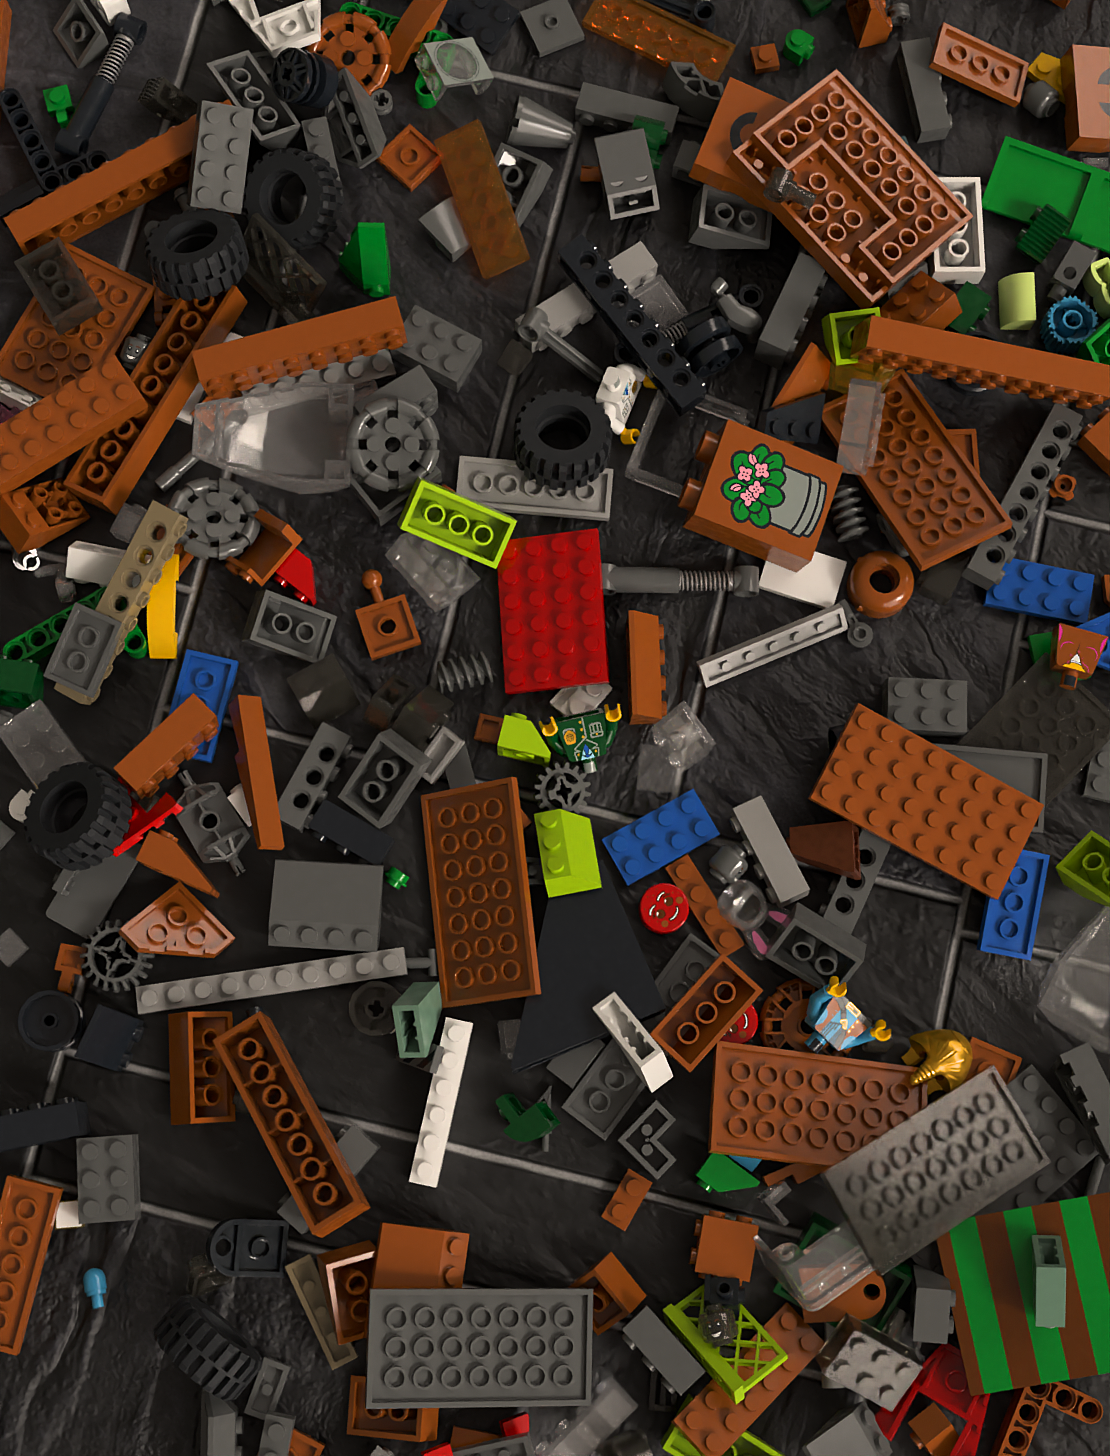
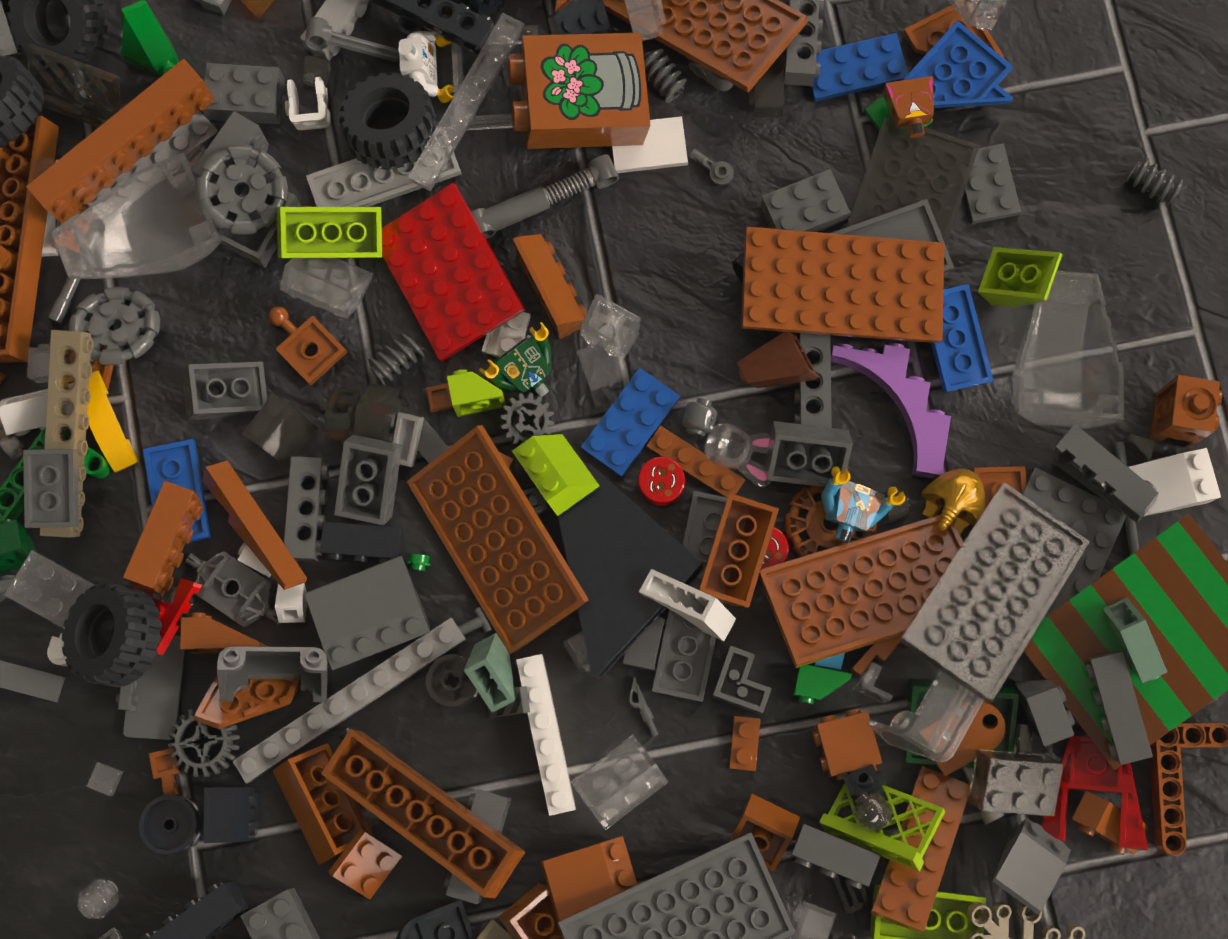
camera: 15 degrees left, 0 degrees up
dark orange panel [224,509,303,587] -> none
red slope [273,548,317,606] -> none
dark green brick [495,1092,560,1142] -> none
light grey plate [696,603,848,688] -> none
light grey brick [730,796,810,909] -> none
dark orange piece [846,550,914,619] -> none
none -> dark grey windscreen [217,646,328,702]
none -> white brick [275,583,307,623]
none -> white piece [285,77,331,130]
none -> dark orange plate [328,828,402,899]
none -> clear plate [408,13,525,191]
none -> clear slope [571,735,668,830]
none -> medium lavender arch [831,343,951,479]
none -> dark grey brick [1085,650,1153,765]

